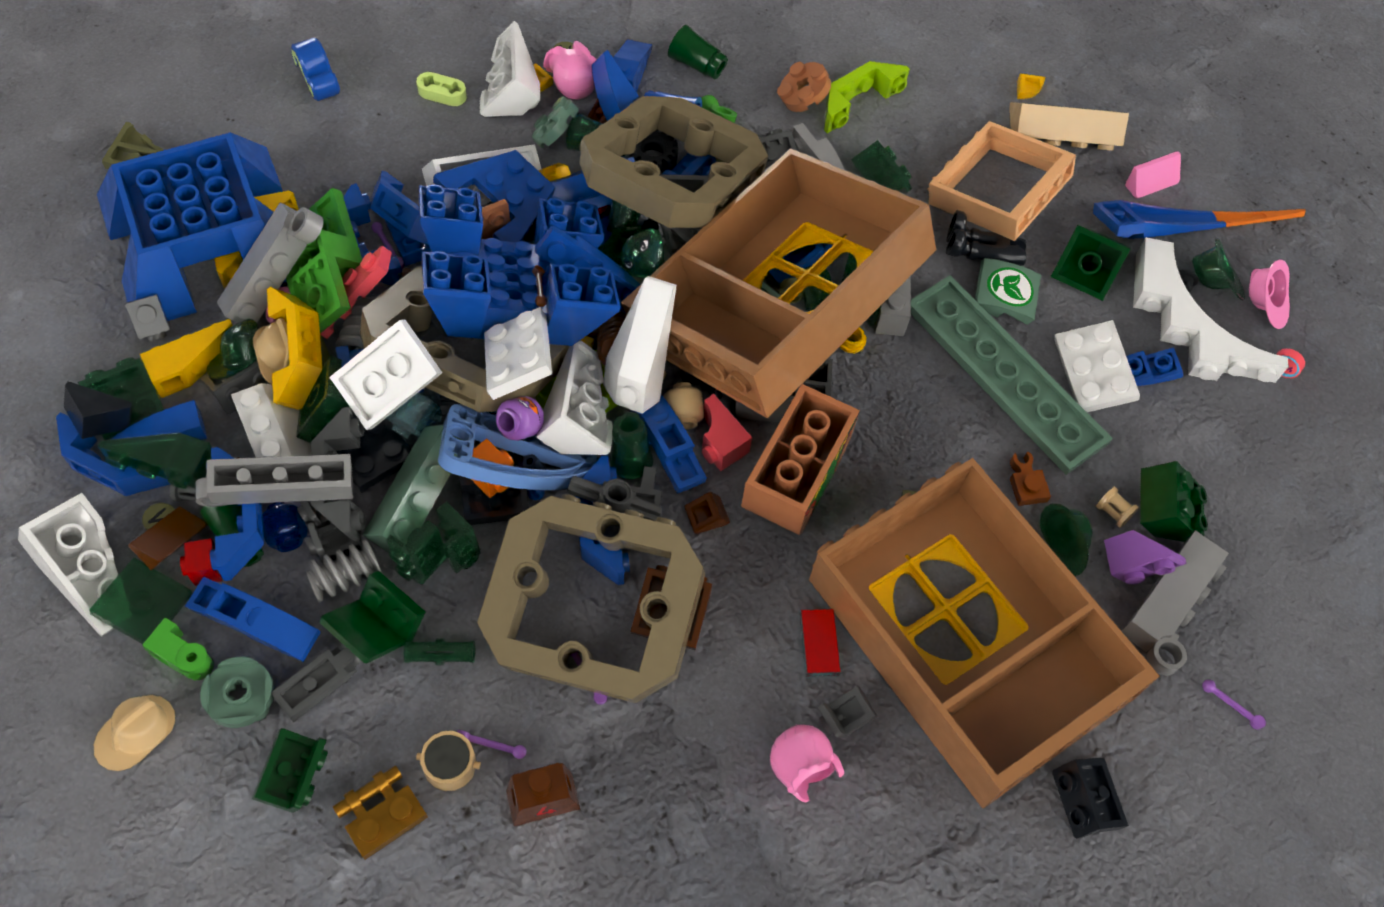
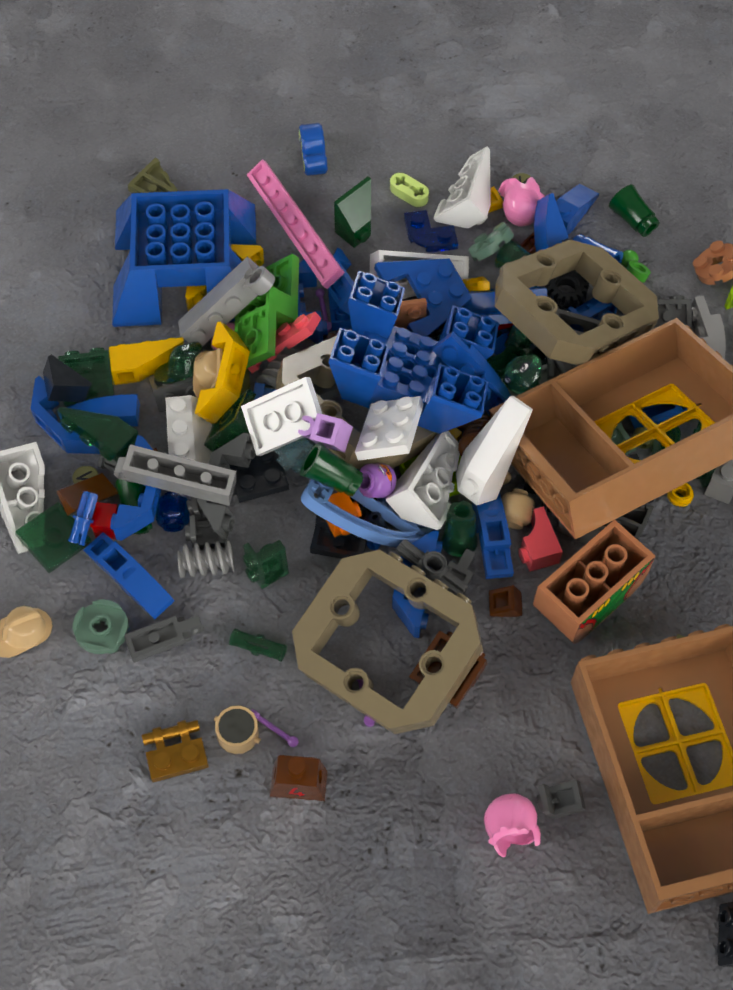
camera: 25 degrees right, 0 degrees up
bracket [125,294,171,341] -> none
bright green leg [142,618,214,681] -> none
dark green bracket [252,728,328,813] -> none
dark green bracket [319,571,426,664] -> none
sand green brick [362,425,462,553] -> none
clear green bracket [436,501,481,574] -> none
reddish brown hinge [532,265,547,307] -> none
red tile [800,609,841,677] -> none
none -> blue axle [68,491,98,546]
none -> bright pink tile [247,159,345,289]
none -> lavender brick [298,413,353,453]
none -> dark green plant [300,442,364,496]
none -> slope [334,176,371,248]
none -> clear blue plate [404,210,458,252]

